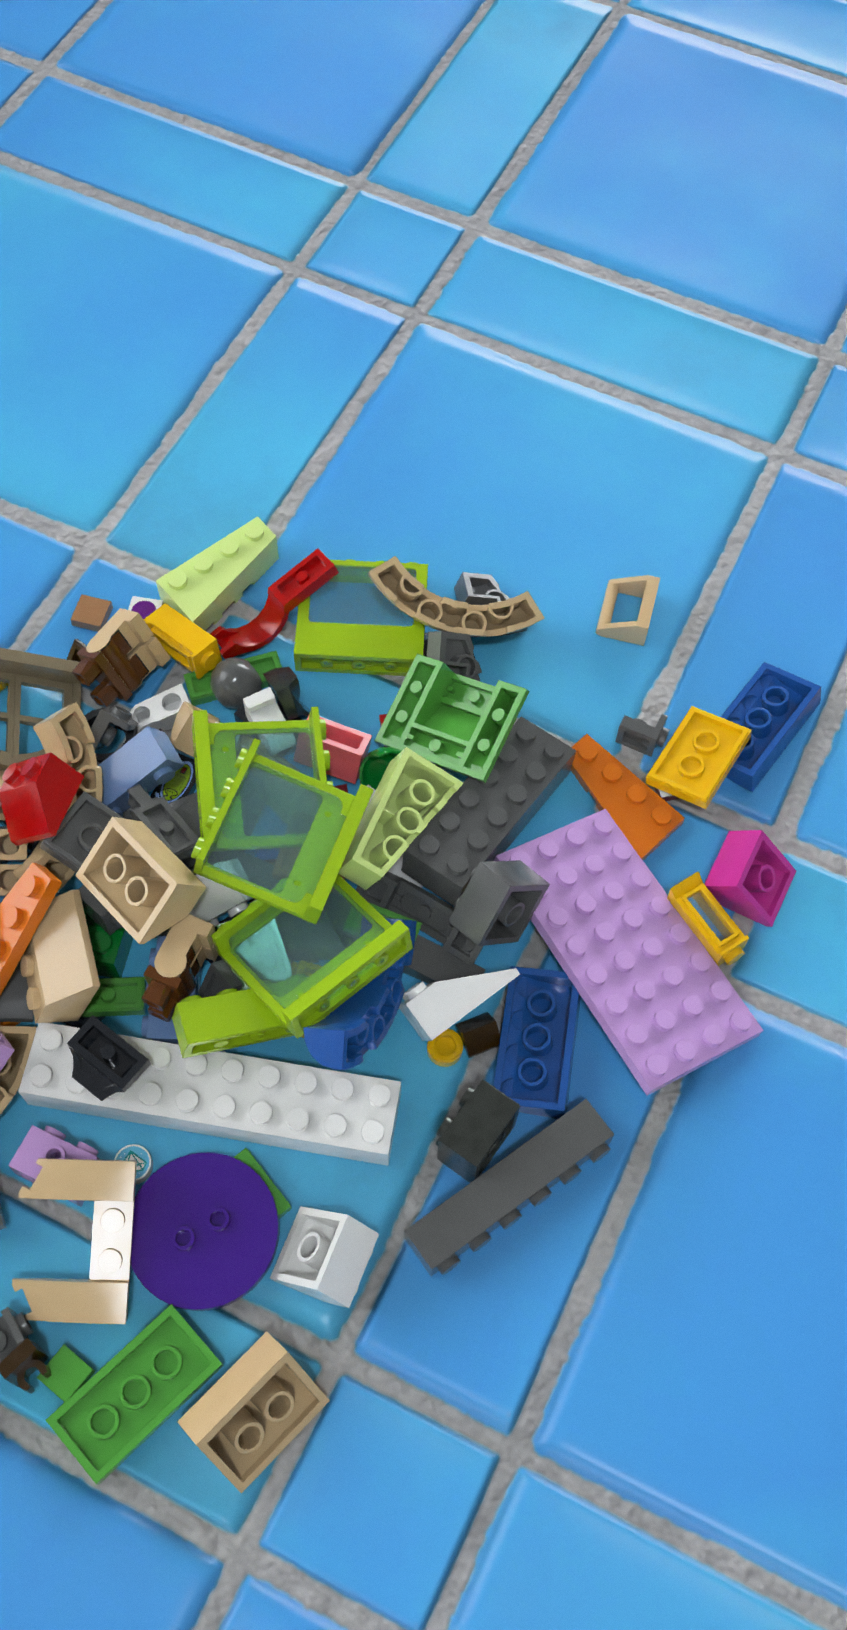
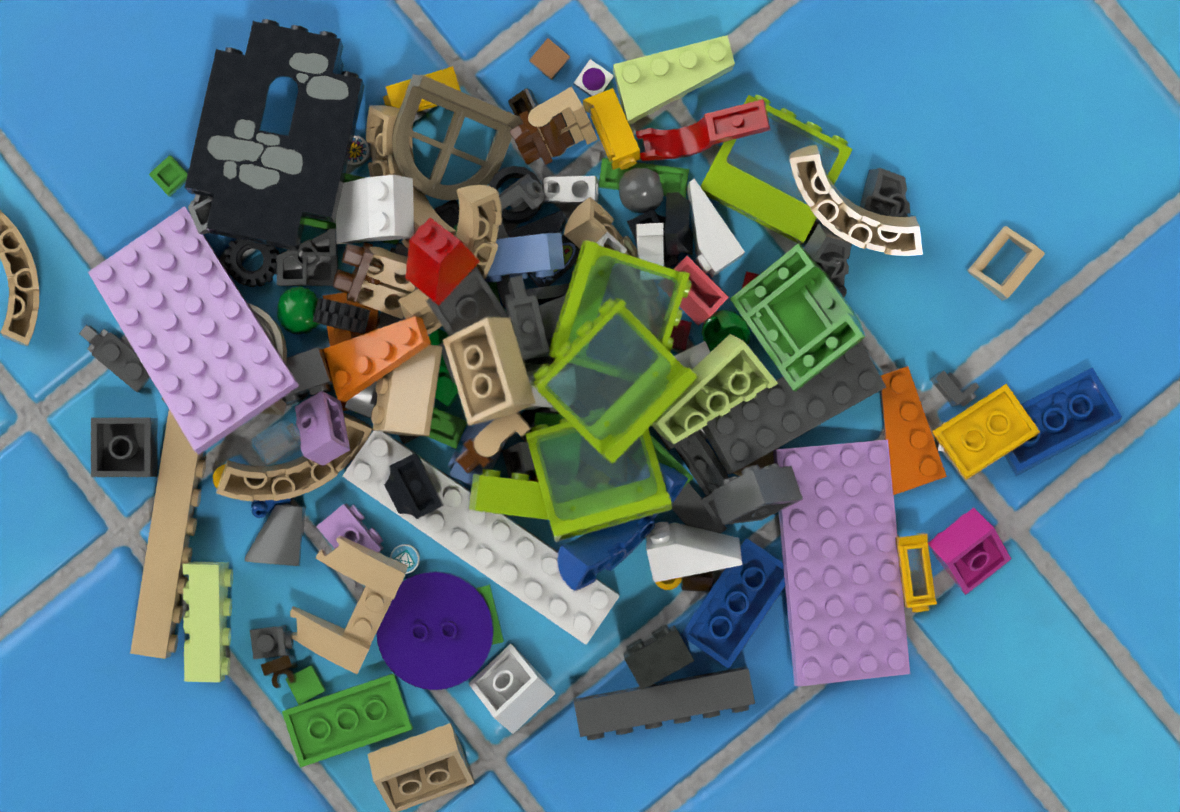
camera: 25 degrees right, 25 degrees up
none -> white slope [687,178,745,277]

